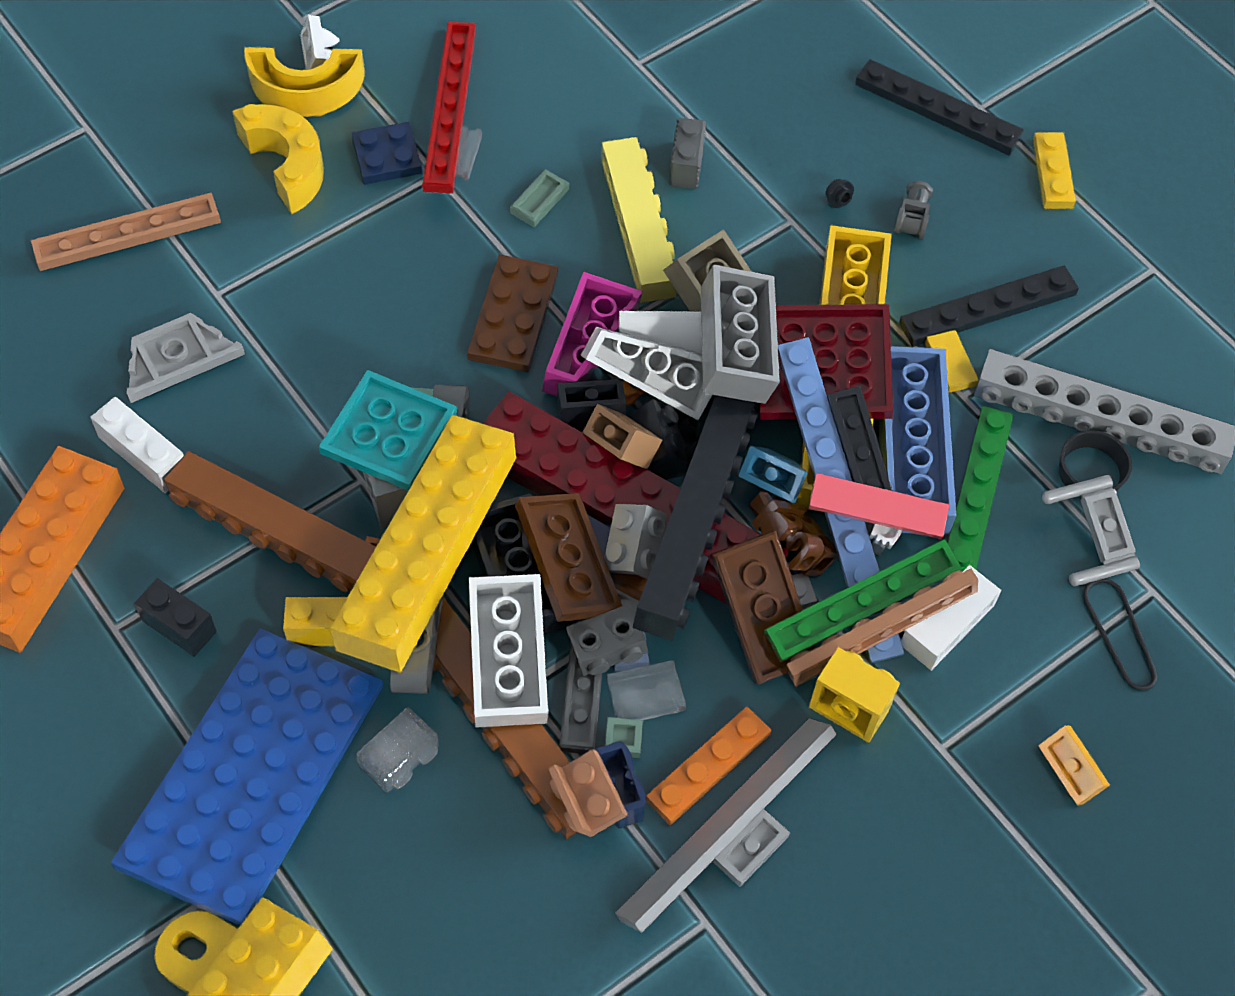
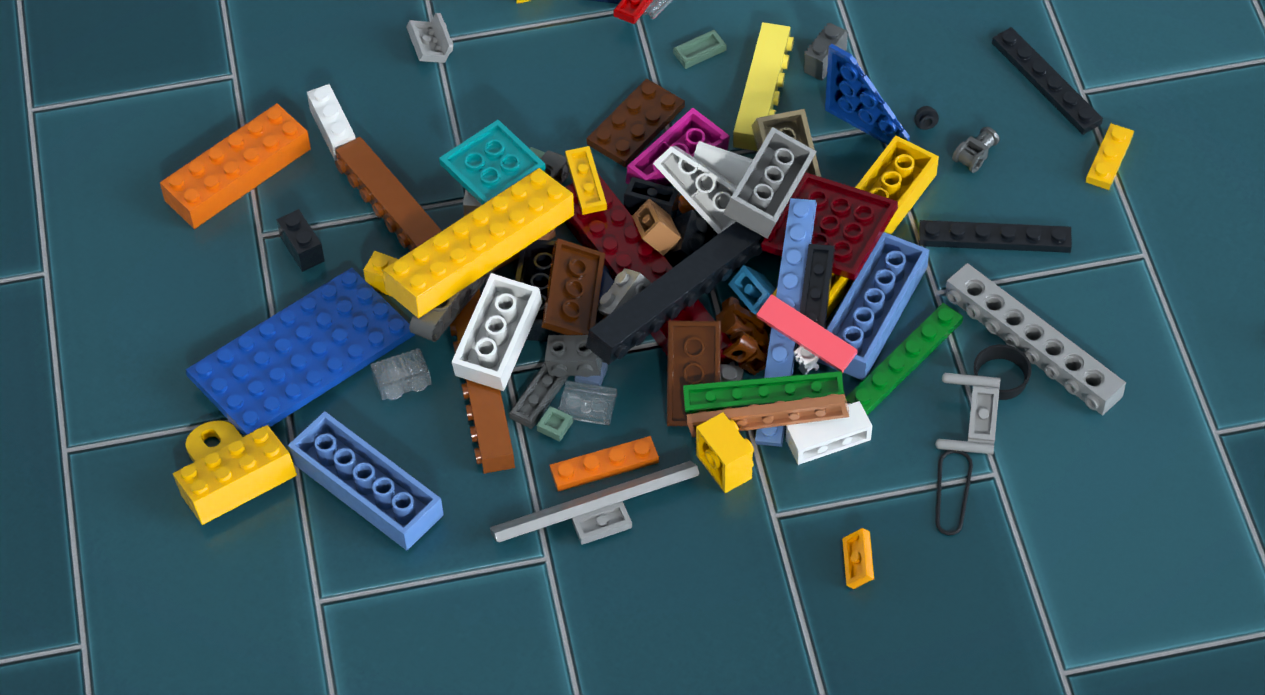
camera: 30 degrees right, 5 degrees down
light grey wing [126,313,245,403] -> none
nougat bracket [548,749,628,837] -> none
dark blue brick [596,741,646,829] -> none
yellow tile [925,330,979,393] -> none
none -> medium blue brick [287,411,444,551]
none -> light grey bracket [406,13,453,63]
none -> yellow plate [565,146,607,215]
none -> blue slope [825,44,910,145]

